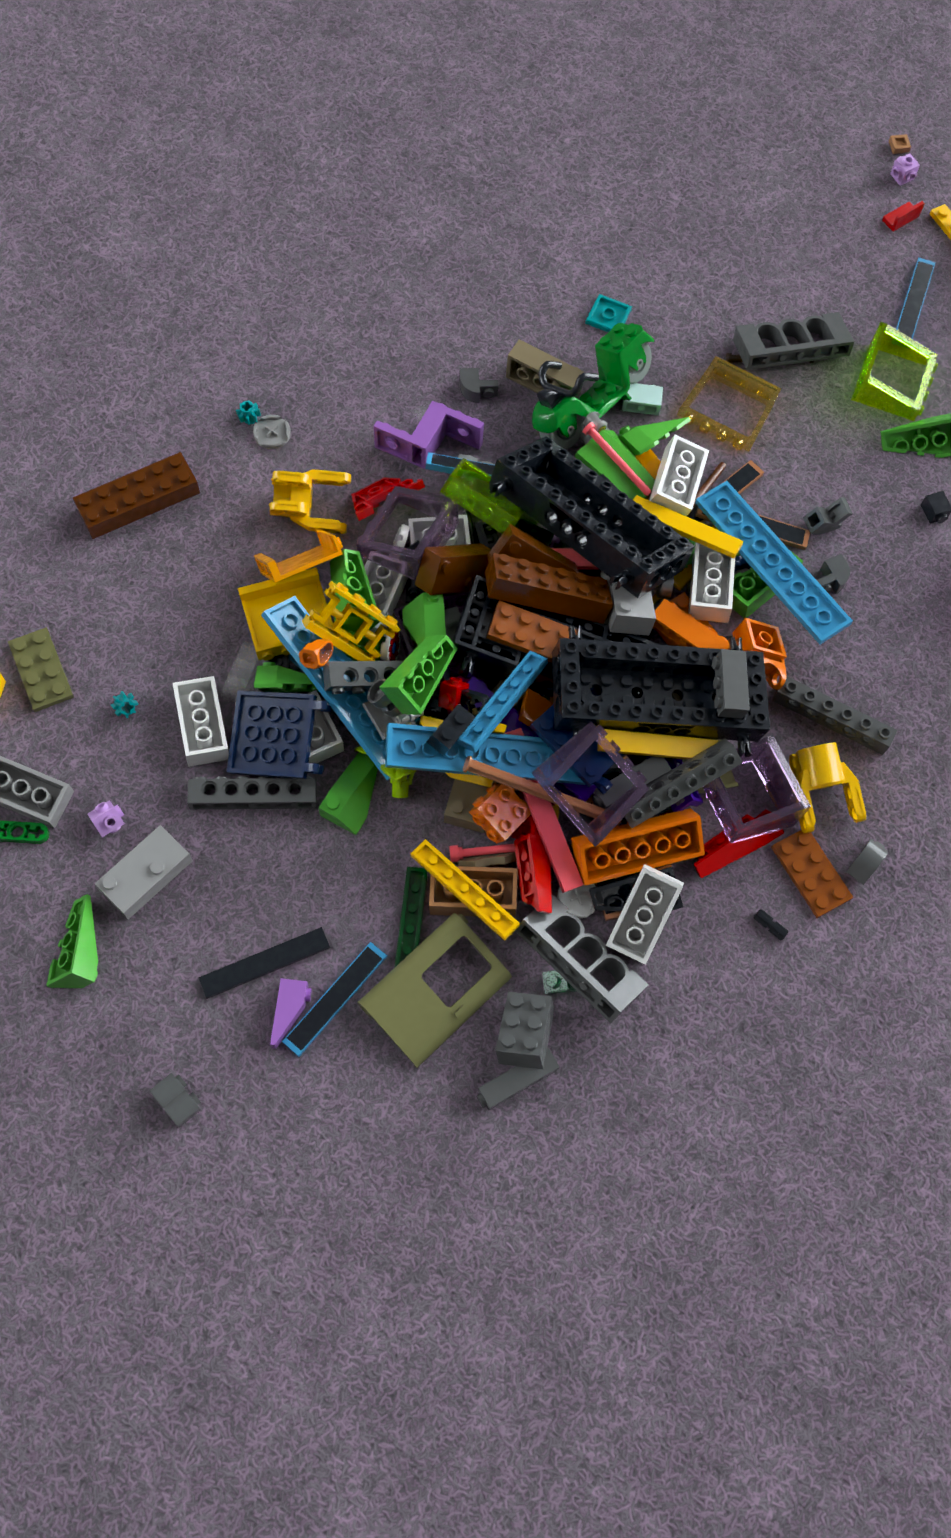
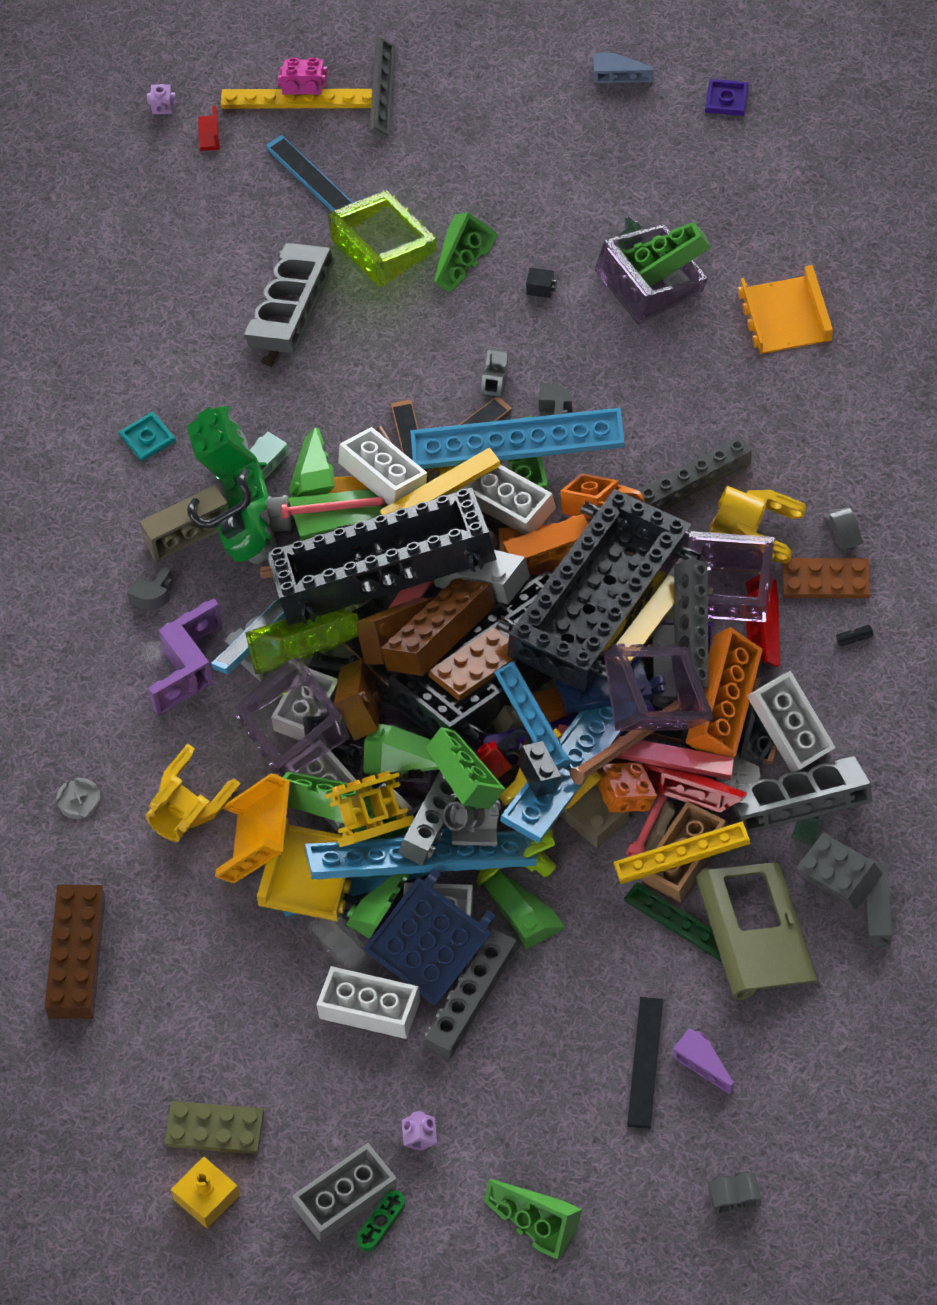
camera: 50 degrees left, 10 degrees down
light grey brick [95,825,193,920] -> none
teal gear [111,691,138,718] -> none
teal gear [236,400,261,425] -> none
black tile [282,942,387,1057] -> none
orange rock [299,639,333,669] -> none
red wing [351,477,425,521] -> none
white tile [390,524,409,558] -> none
clear yellow windscreen [677,356,781,452] -> none
dark grey brick [712,649,750,719] -> none
medium nougat plate [889,134,911,154] -> none

